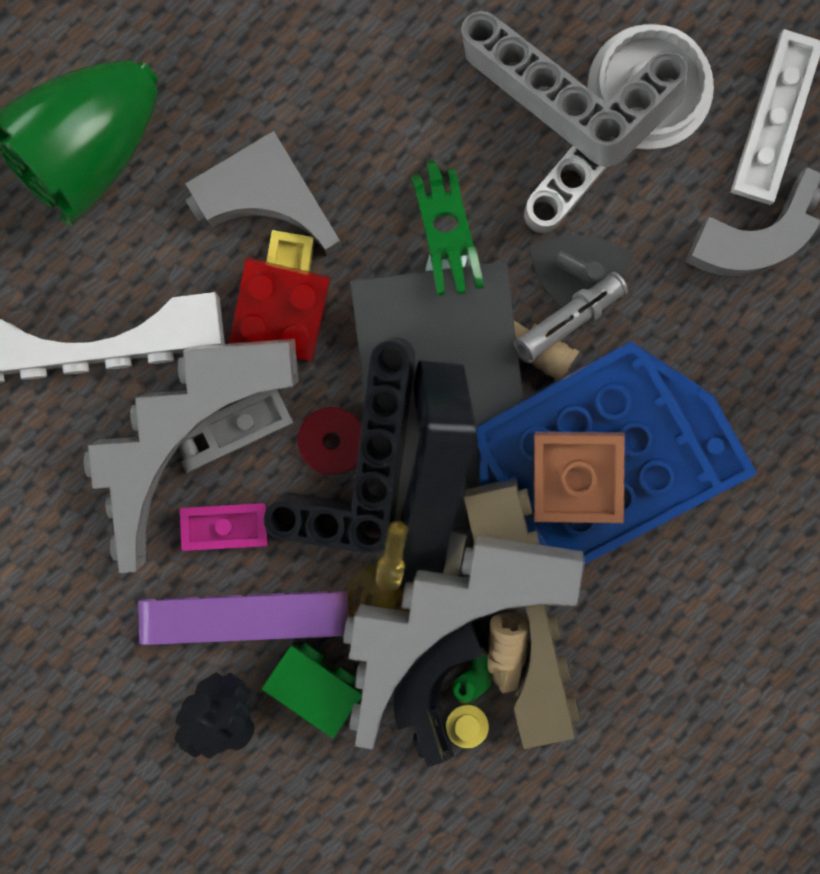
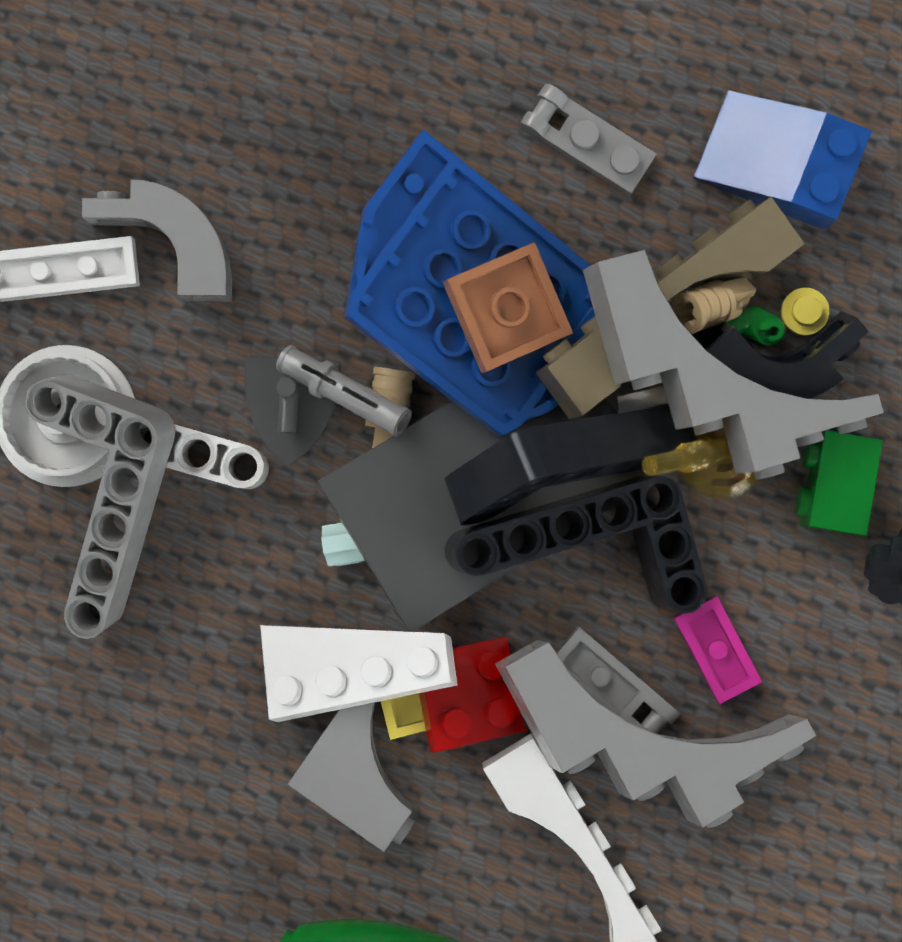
camera: 110 degrees left, 0 degrees up
medium lavender beam [138,590,349,645] -> none
dark red piece [297,407,362,475] -> none
green piece [410,160,484,296] -> none
none -> white wing [260,625,457,722]
none -> light grey plate [519,84,656,196]
none -> slope [693,90,872,230]

